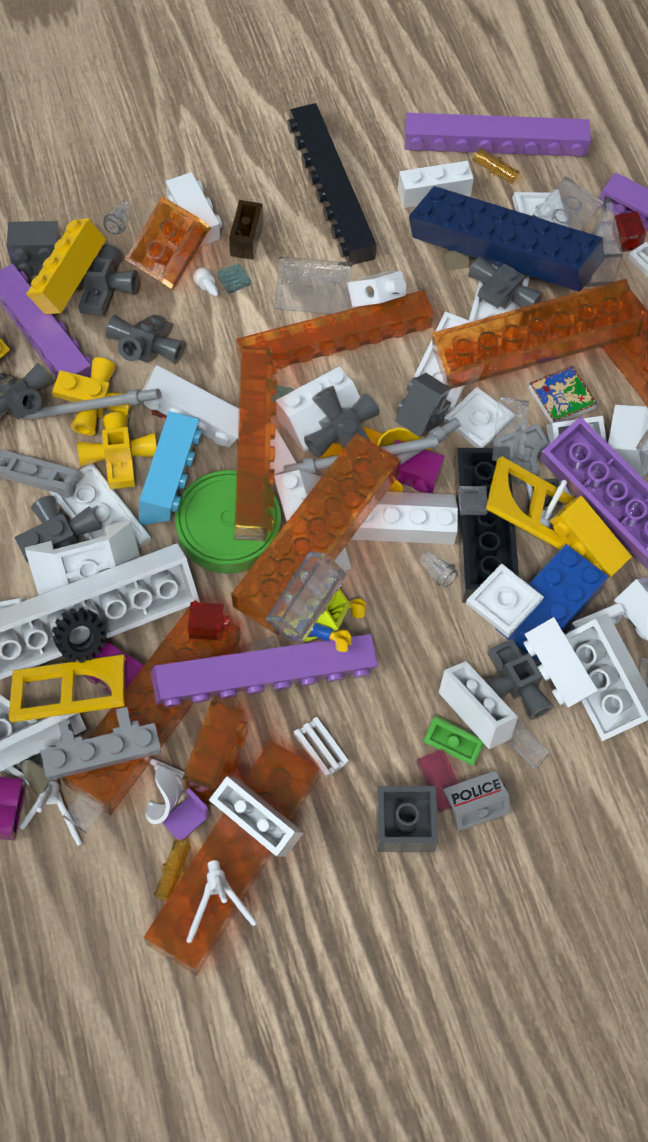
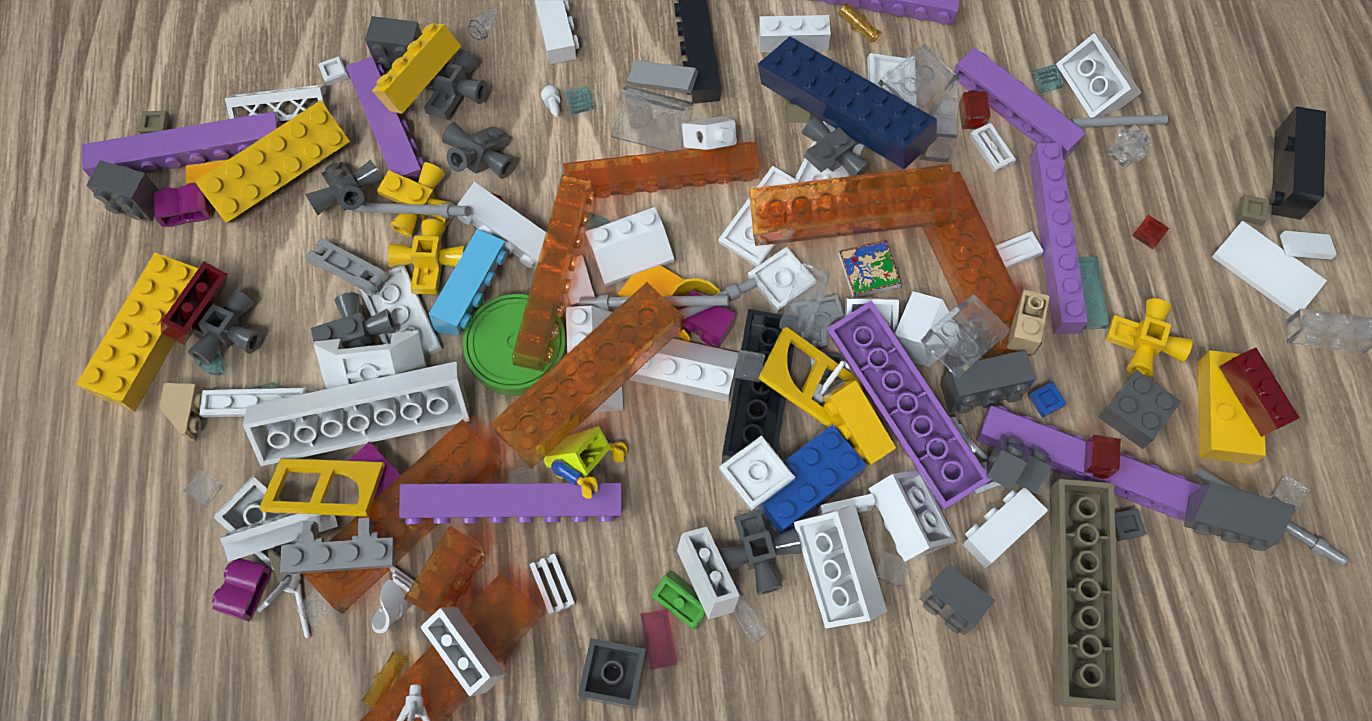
camera: 15 degrees right, 5 degrees up
black tyre [52,608,107,663] -> none
clear orange brick [124,196,211,290] -> none
medium lavender bracket [162,788,209,842] -> none
clear red brick [188,602,230,641] -> none
dark brown brick [229,200,263,260] -> none
clear brick [265,552,347,642] -> none
dark grey brick [304,386,380,465] -> none
dark grey brick [395,372,451,437] -> none
clear cone [419,551,458,587] -> none
light grey panel [443,771,510,832] -> none
white brick [523,617,598,708] -> none
none -> light grey tile [627,61,698,93]

